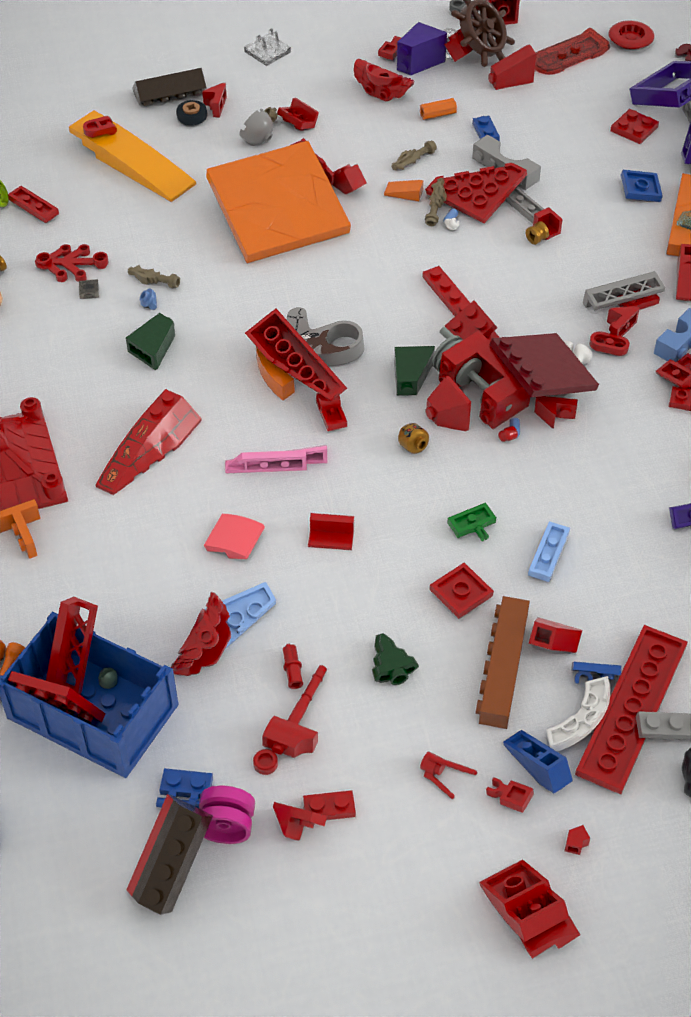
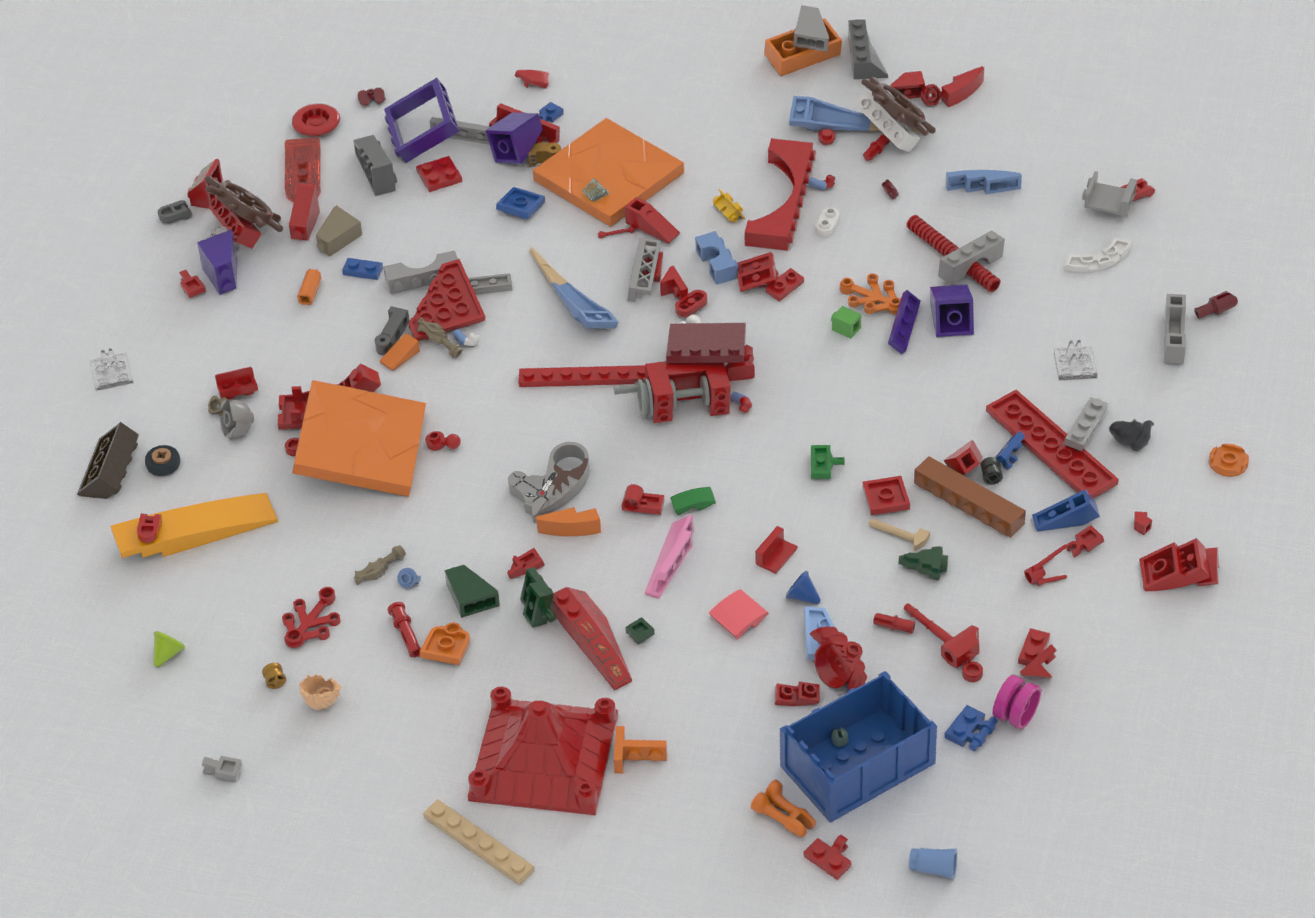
camera: 60 degrees left, 5 degrees down
red plate [8,186,59,223] -> none
red plate [8,671,106,723] -> none
red fence [46,596,98,694] -> none
clear smoke tile [79,279,99,299] -> none
dark brown slope [126,794,213,915] -> none
red slope [202,83,227,118] -> none
red wedge [245,308,347,401] -> none
red piece [353,59,415,101] -> none
dark tan piece [391,140,437,170] -> none
dark green slope [394,346,435,396] -> none
pearl gold head [398,423,429,454] -> none
red slope [425,376,471,431] -> none
red plate [445,300,498,340] -> none
pearl gold wheel [525,221,549,245] -> none
light blue plate [528,521,570,582] -> none
red panel [533,207,563,240] -> none
white tile [546,676,610,751] -> none
none -> dark tan slope [316,205,362,256]
none -> dark grey wedge [353,135,397,196]
none -> dark grey leg [374,306,410,355]
none -> red pin [387,601,421,658]
none -> orange plate [420,622,470,665]
none -> red plate [425,431,461,451]
none -> red slope [507,548,545,578]
none -> dark green plate [520,567,557,628]
none -> medium blue plate [529,247,619,329]
none -> red hinge [598,226,635,239]
none -> dark green plate [625,617,655,644]
none -> green slope [670,487,716,515]
none -> red slope [774,681,820,706]
none -> blue hat [786,571,821,604]
none -> bright green brick [831,306,861,339]
none -> tan piece [869,519,930,551]
none -> pearl dark grey wheel [980,457,1003,485]

